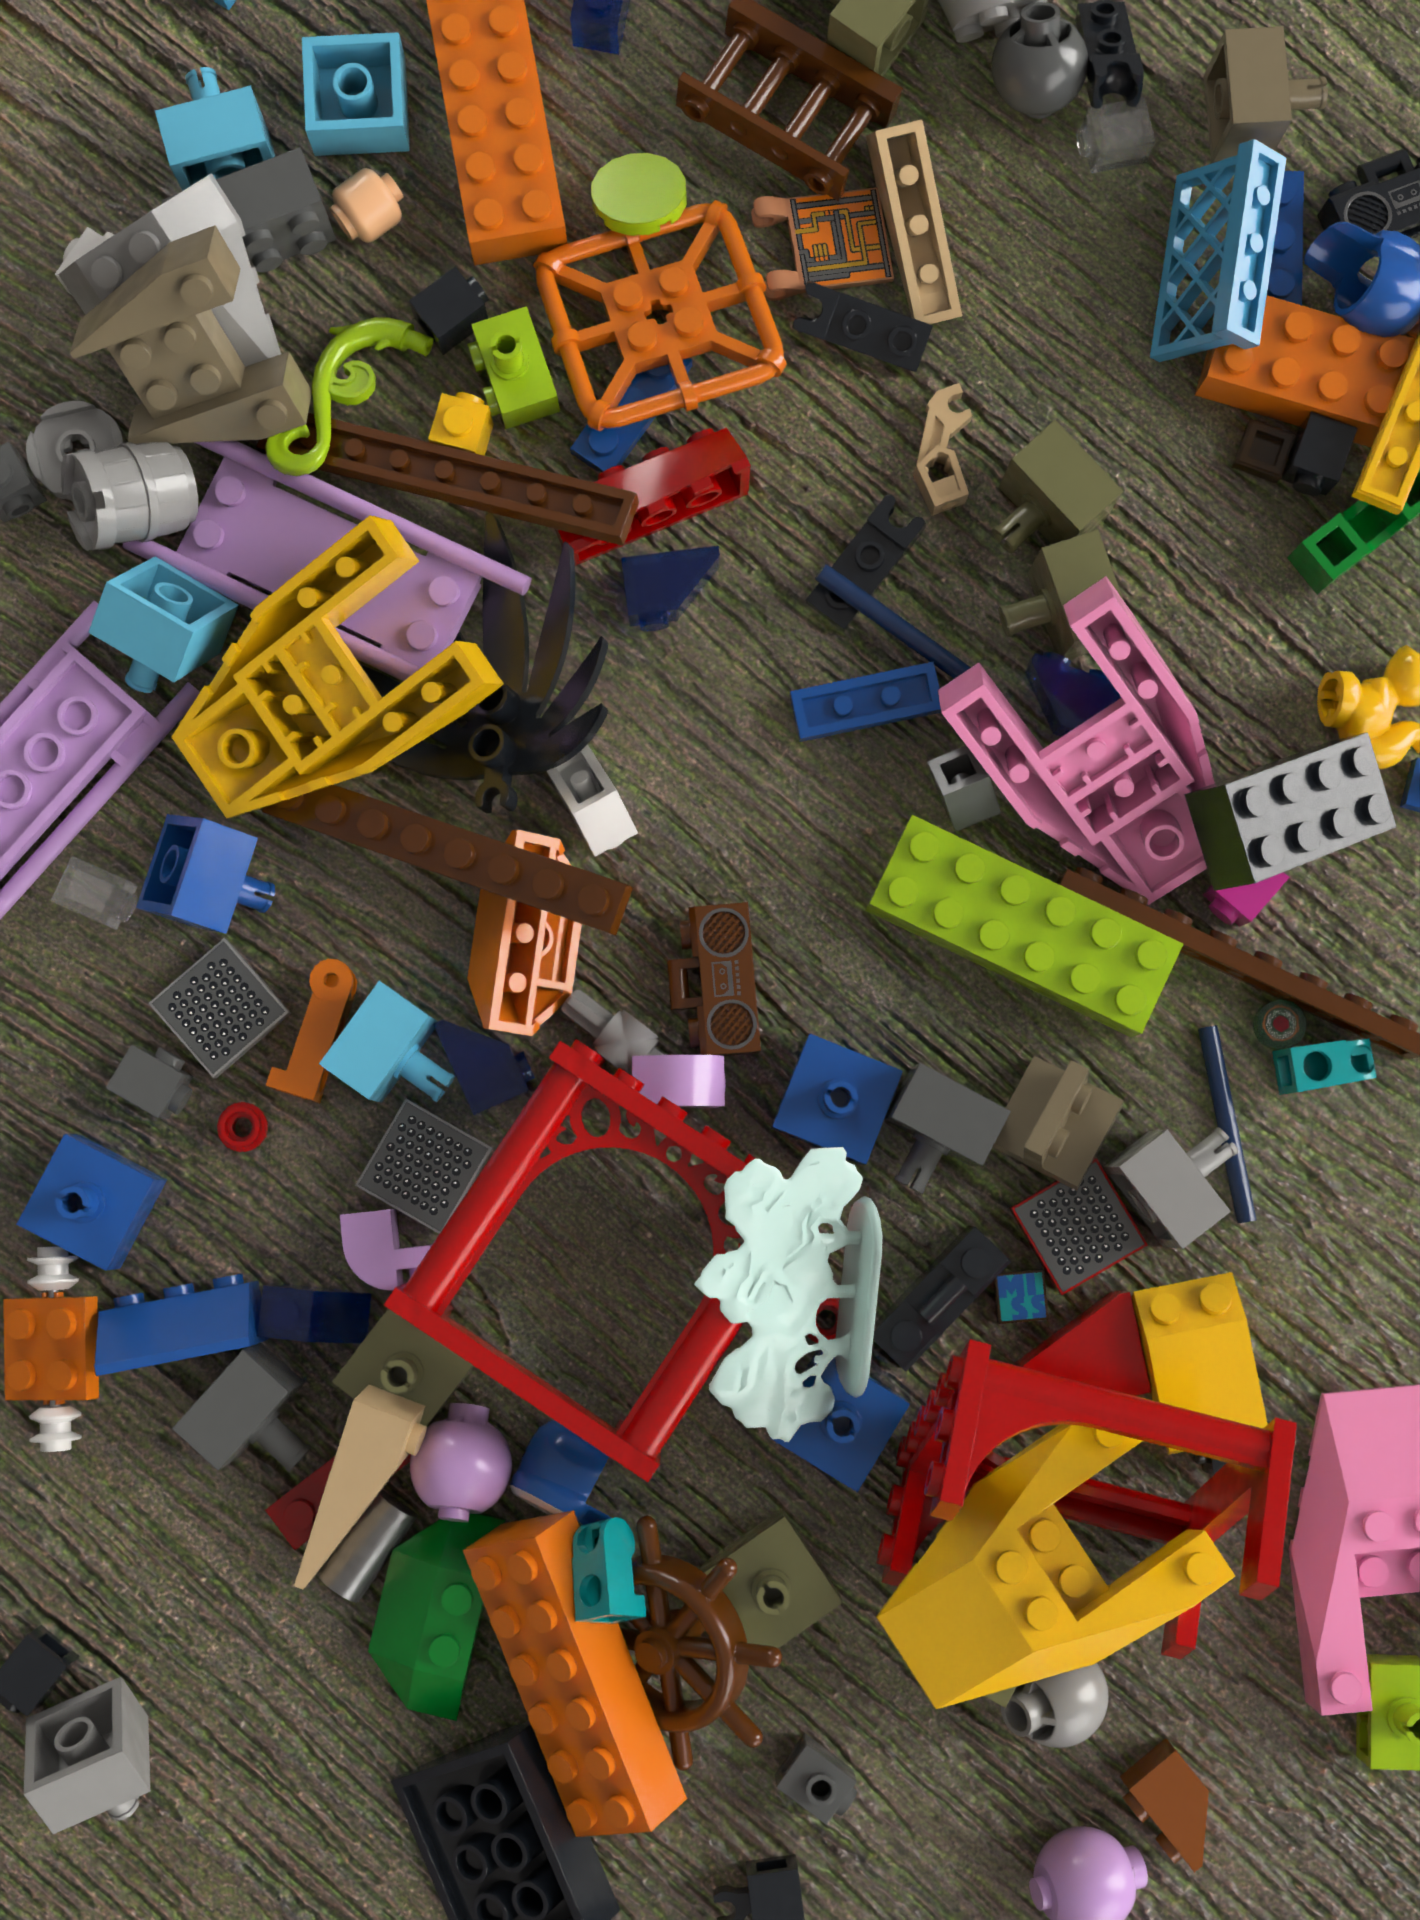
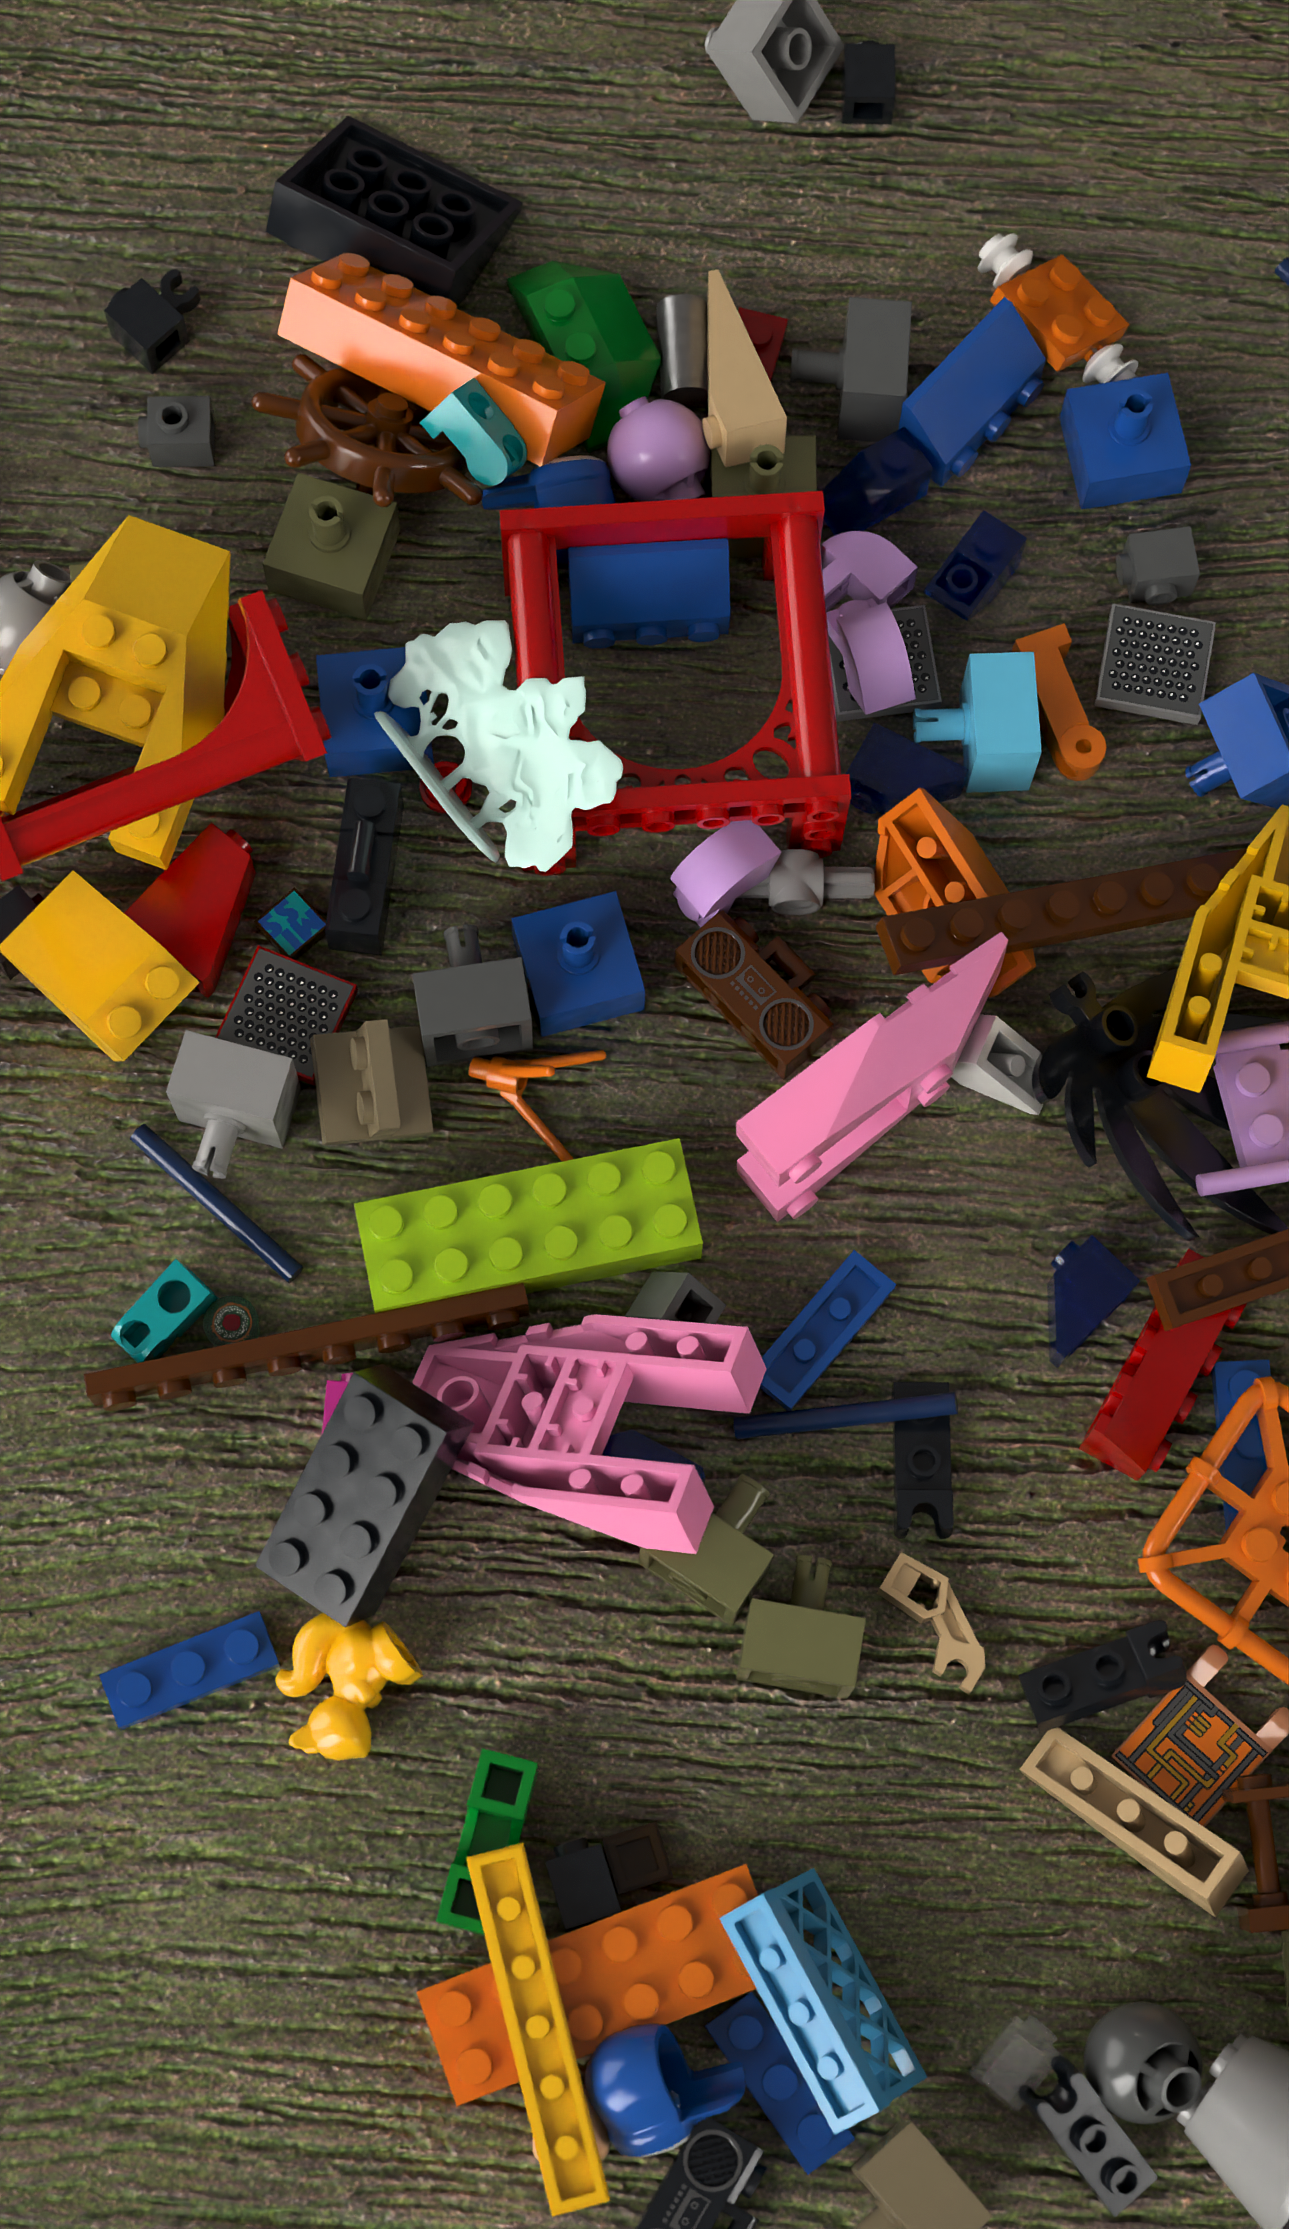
camera: 145 degrees right, 10 degrees down
red plate [217,1102,268,1152] -> none
none -> orange plant [469,1050,606,1162]
none -> blue slope [568,538,730,649]
none -> bright pink wedge [736,932,1008,1222]
none -> lavender brick [826,598,916,715]
none -> clear blue slope [924,510,1027,621]

